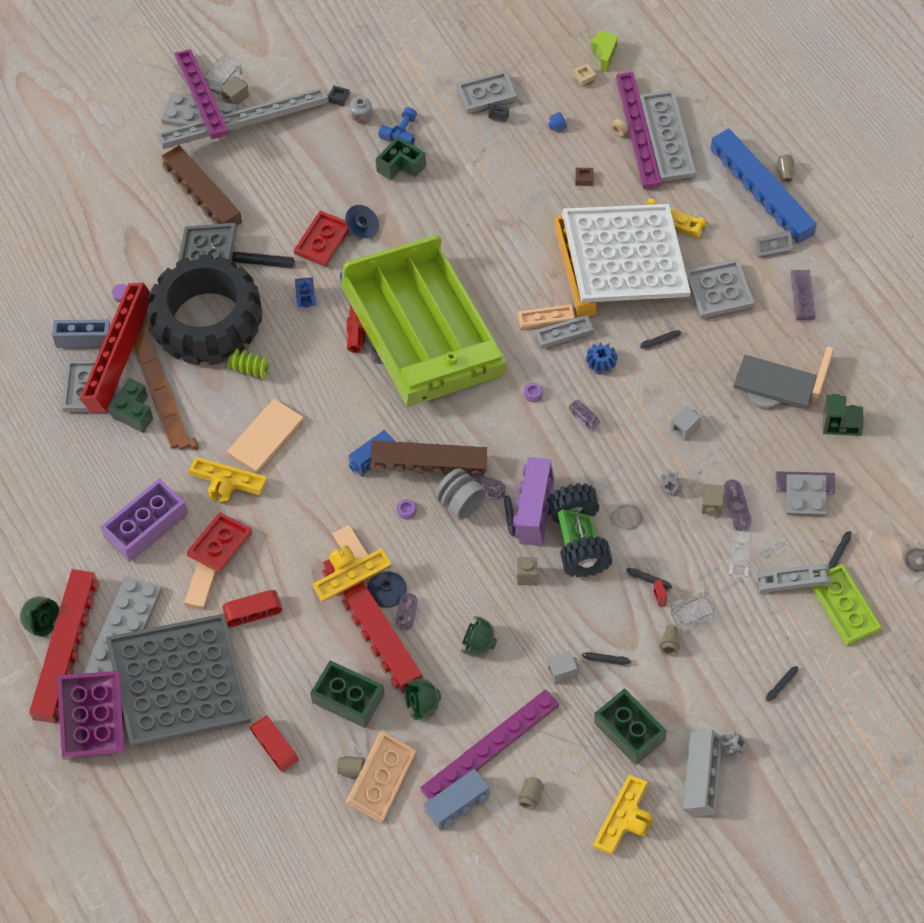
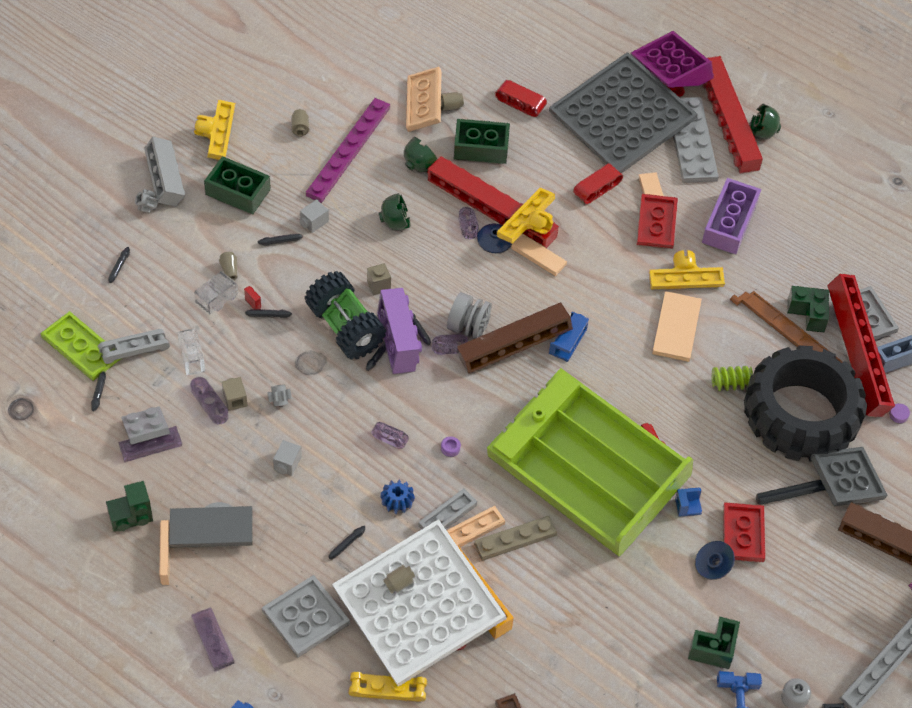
camera: 150 degrees right, 5 degrees down
clear blue brick [295,277,316,307] -> none
medium lavender tile [397,499,416,520] -> none
sand blue brick [424,769,490,830] -> none
light grey plate [754,231,793,256] -> none
none -> dark tan brick [383,565,416,594]
none -> dark tan plate [474,516,557,561]

